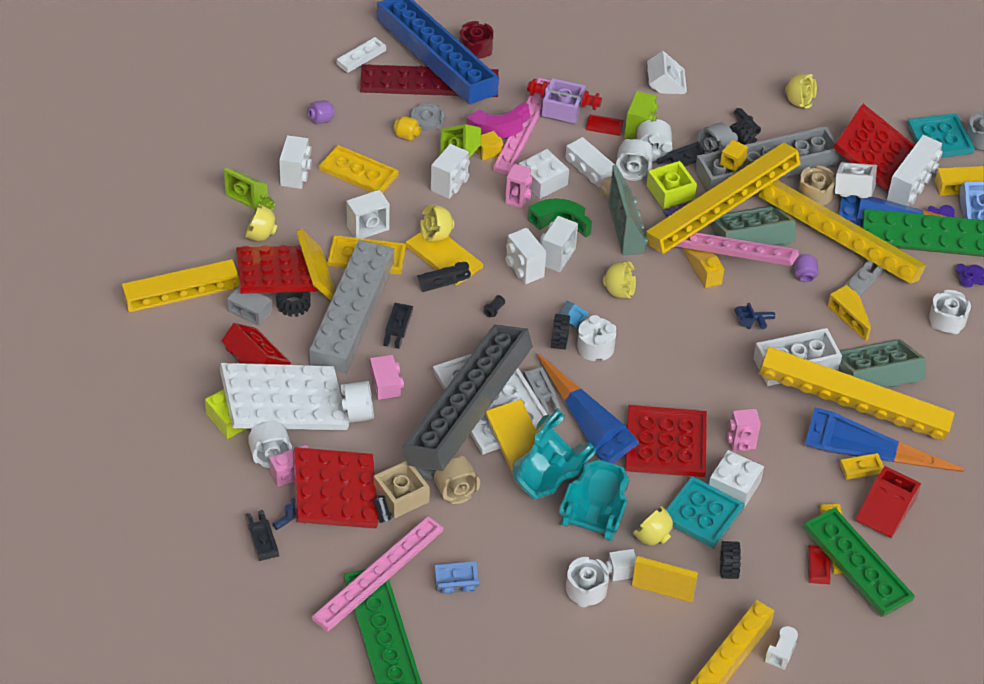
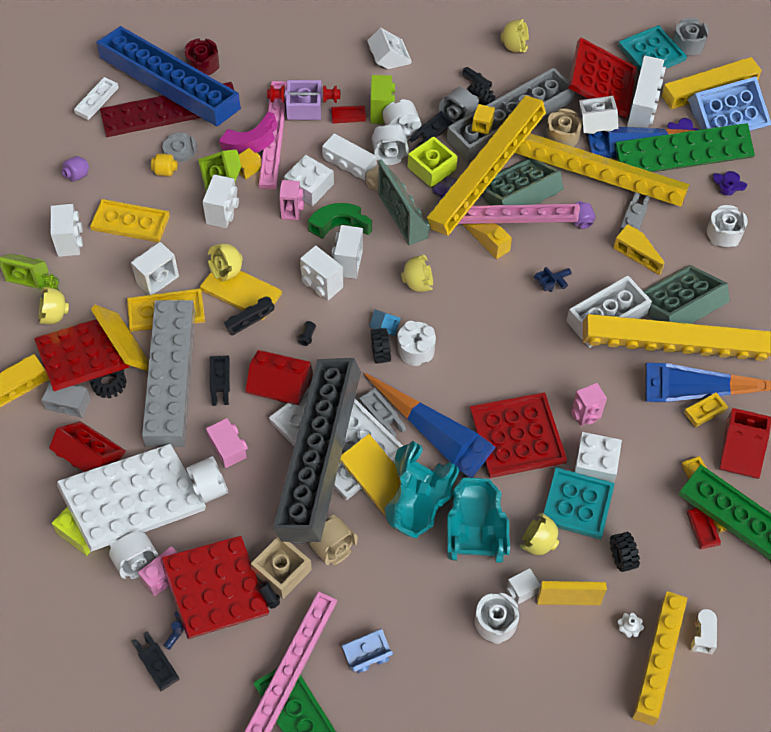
camera: 15 degrees left, 10 degrees up
none -> red slope [245,350,313,406]
none -> white plant [618,613,644,638]

